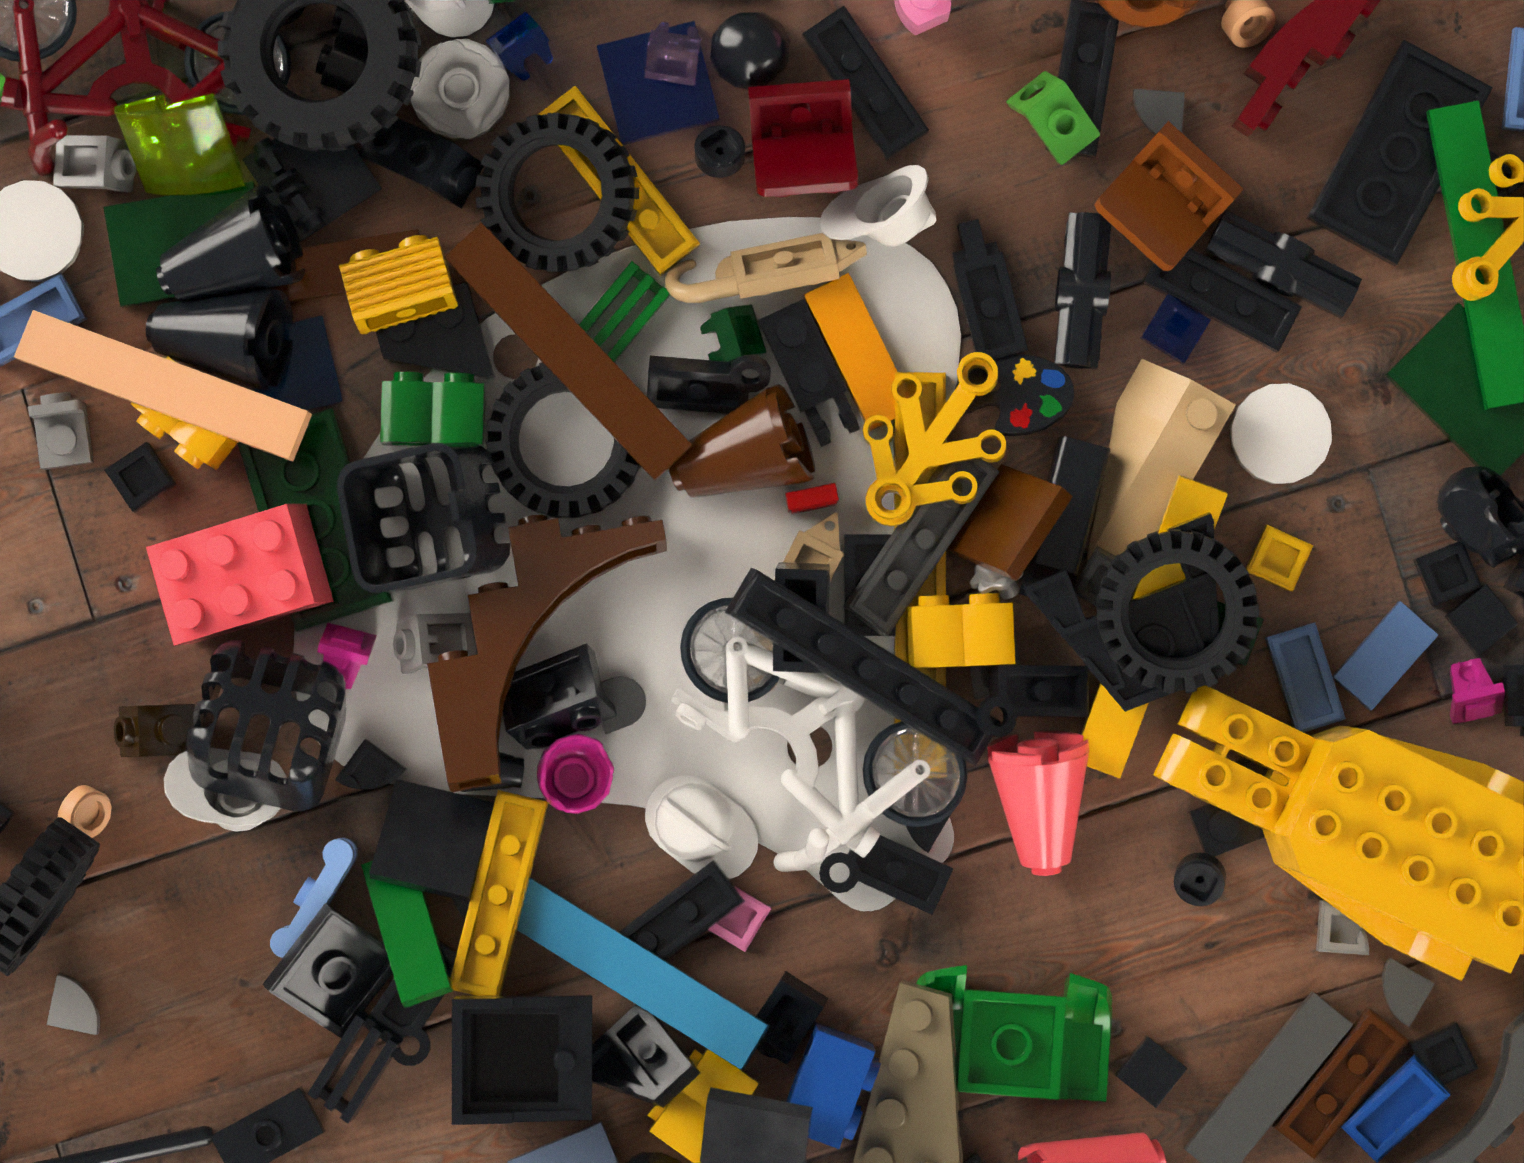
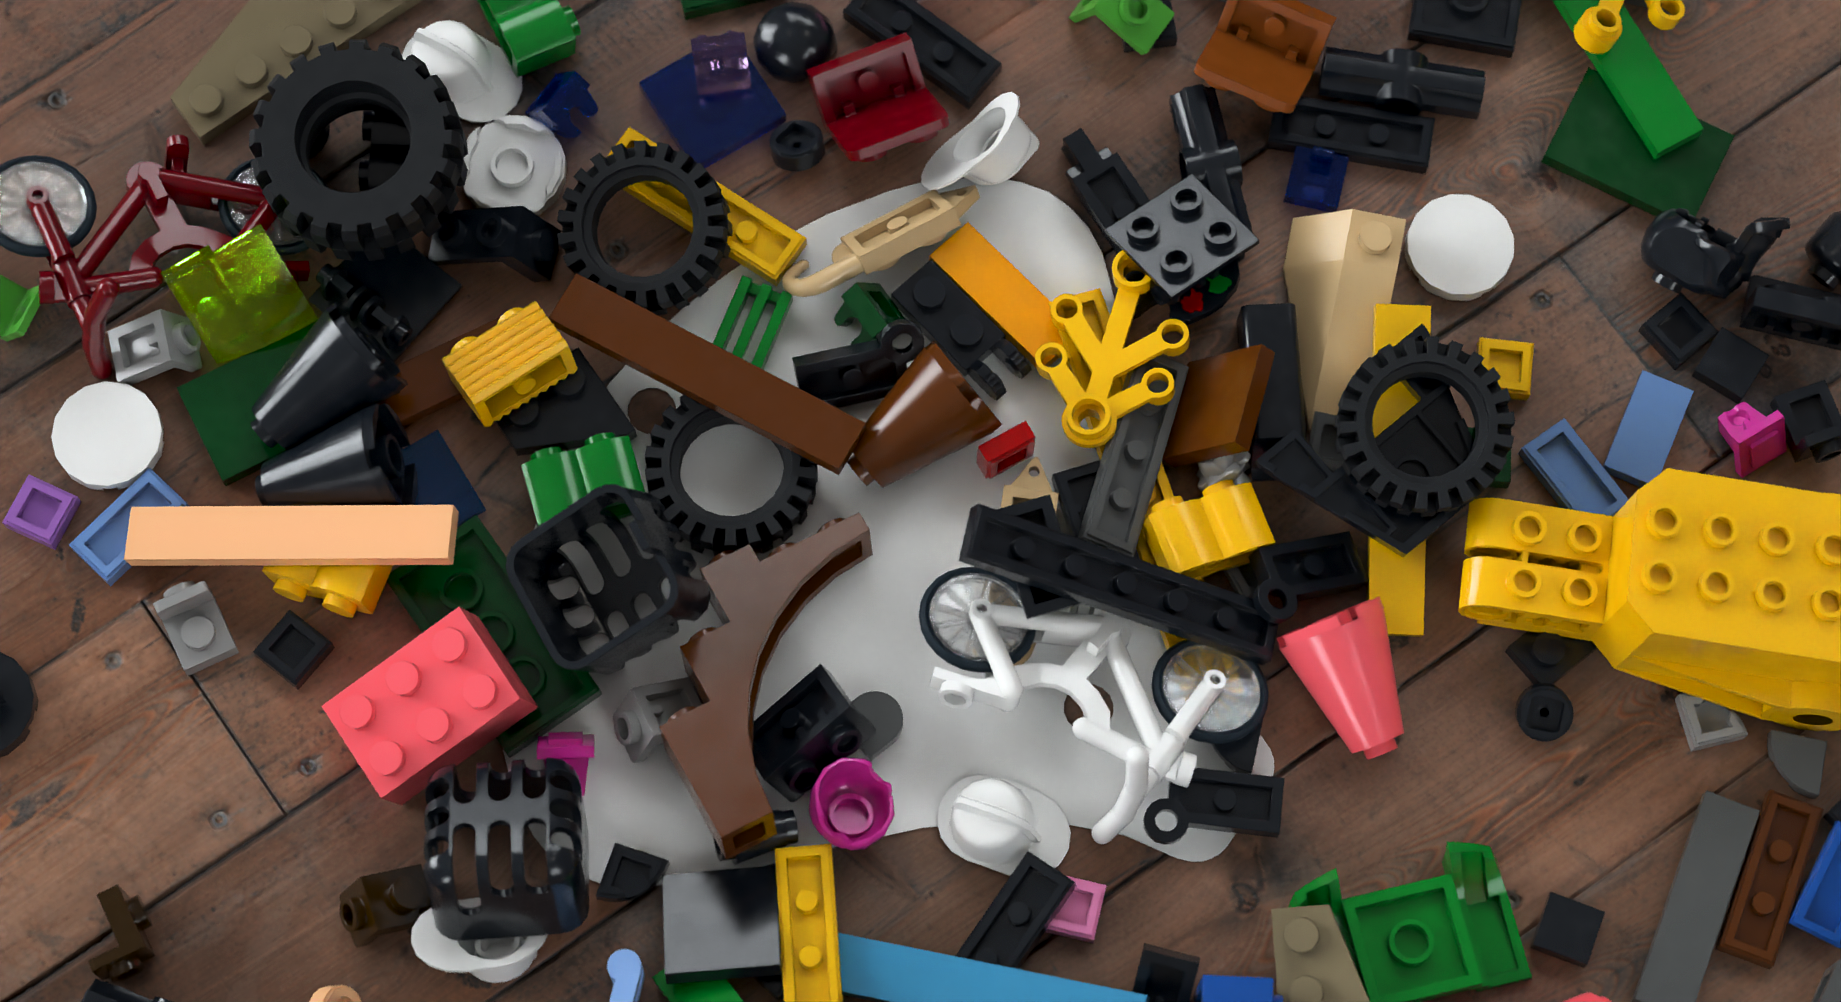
camera: 15 degrees left, 15 degrees down
none -> hinge [1105,174,1259,306]

